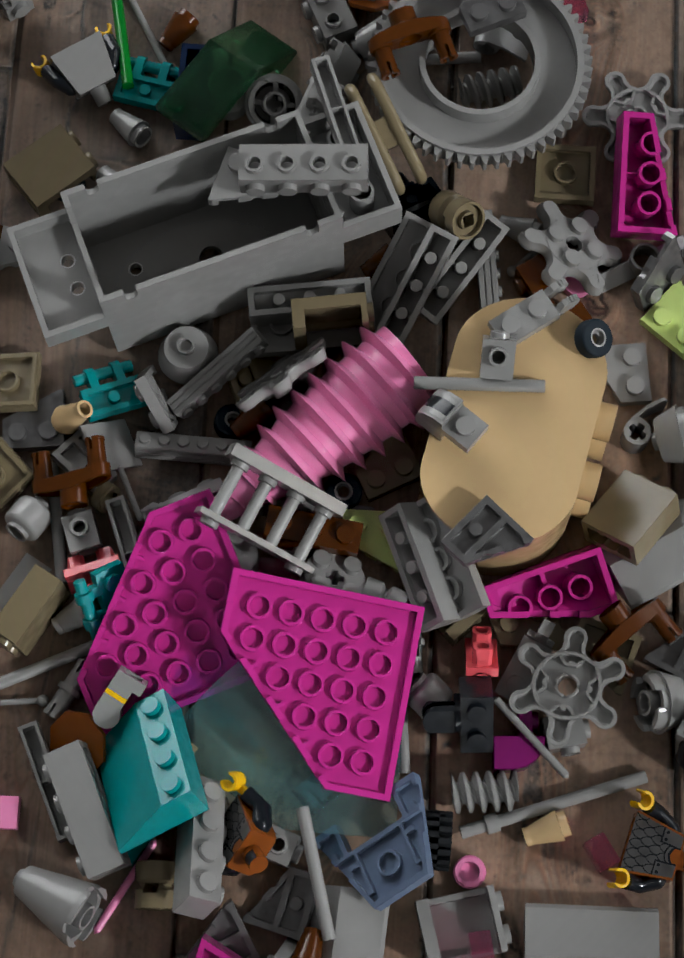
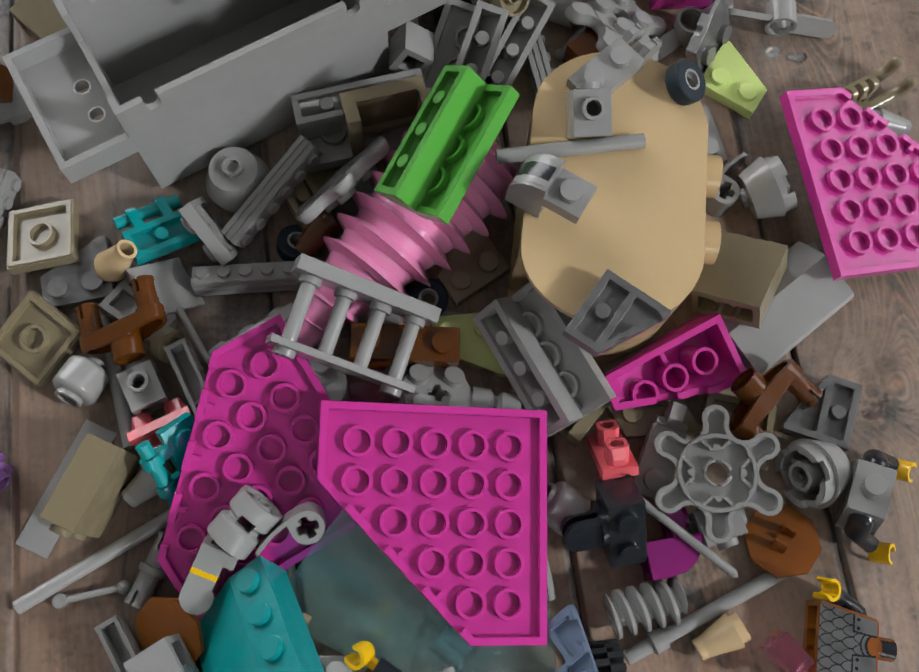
camera: 20 degrees left, 0 degrees up
none -> light grey wheel [207,485,282,560]
none -> light grey panel [255,502,326,558]
none -> bright green slope [374,65,520,225]
none -> light grey brick [389,21,434,75]
none -> dark orange piece [743,504,822,579]

